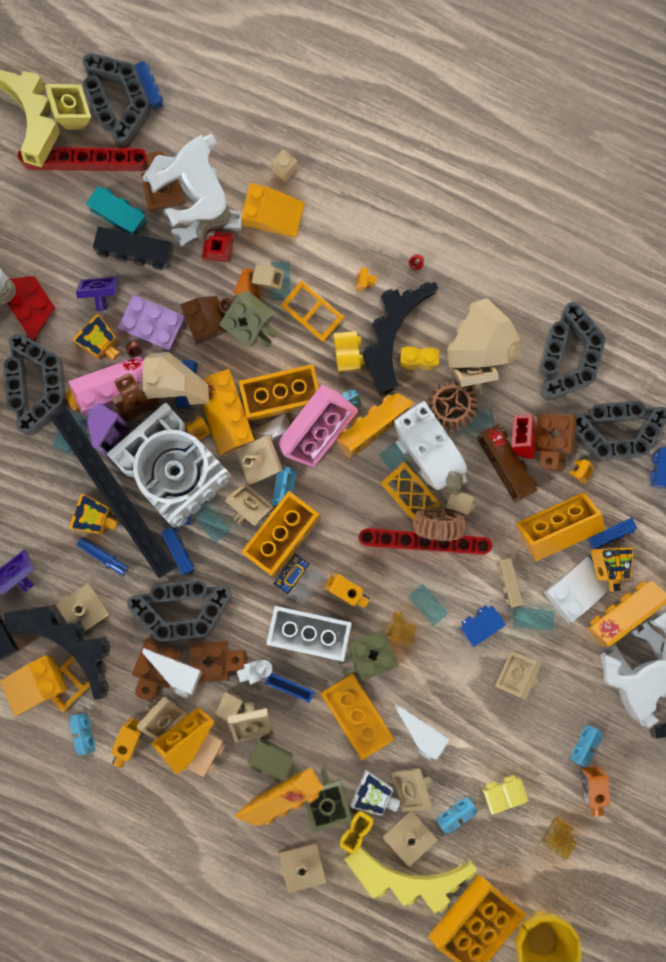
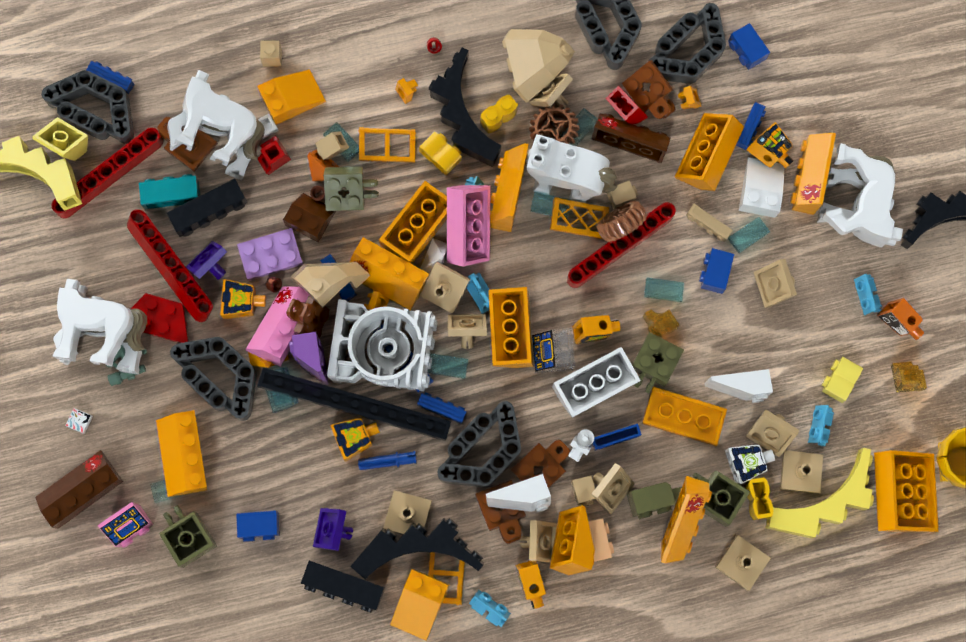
camera: 40 degrees left, 5 degrees down
none -> red beam [127,209,213,322]

